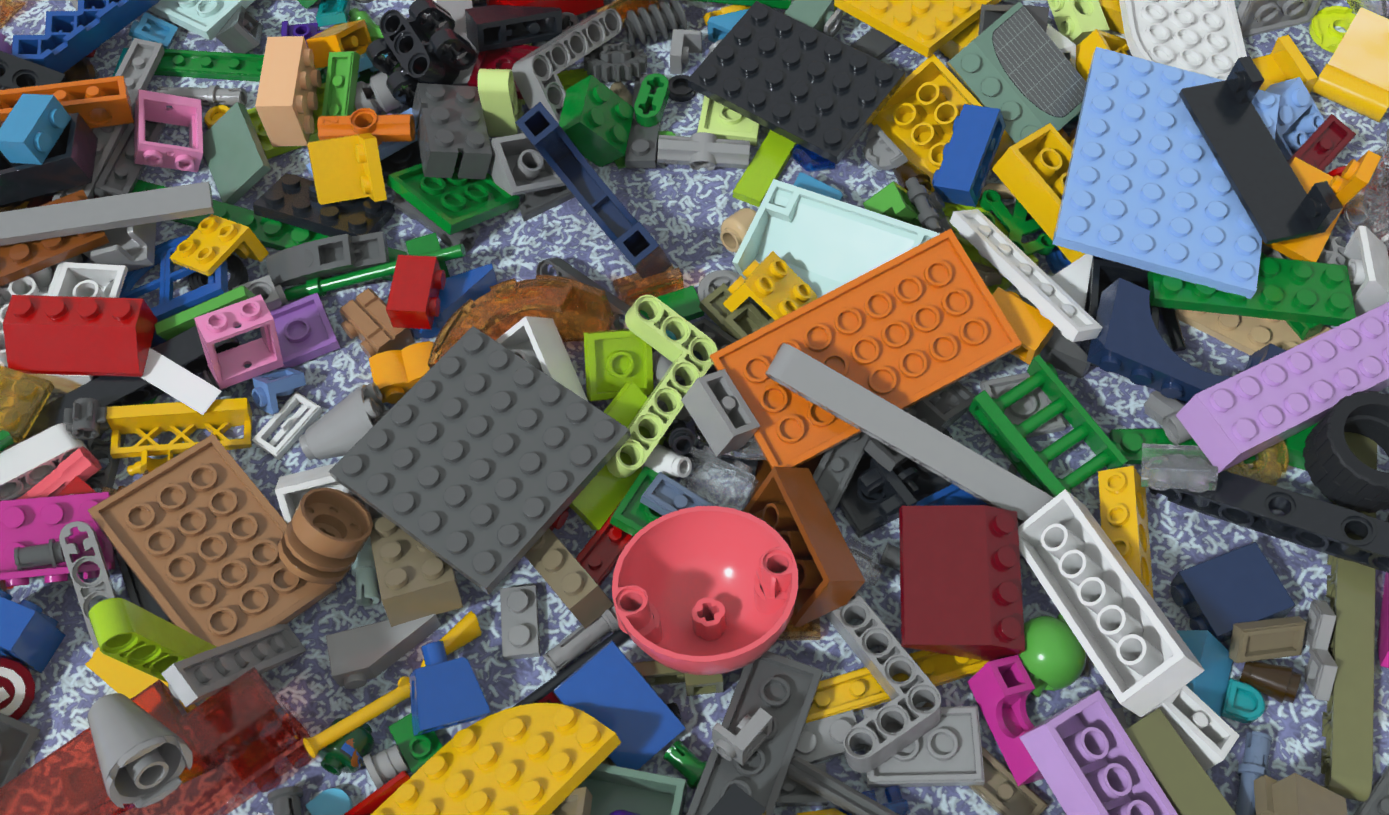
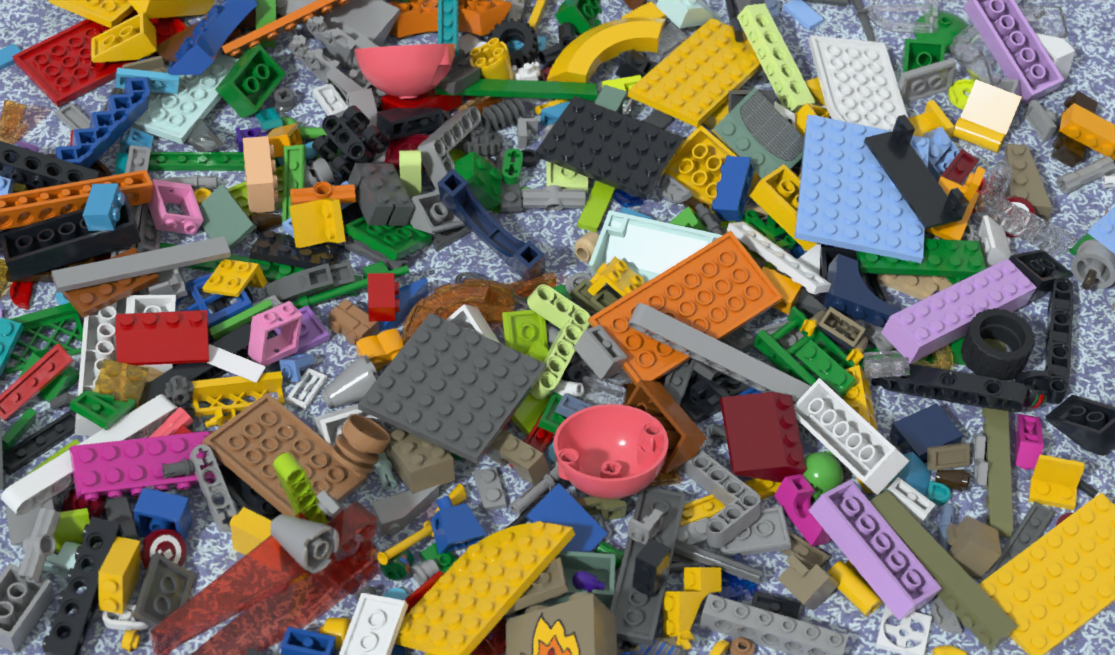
camera: 15 degrees left, 10 degrees down
none -> dark brown cone [249,212,282,233]
none -> green plate [795,340,857,398]
none -> dark tan torso [800,307,868,366]

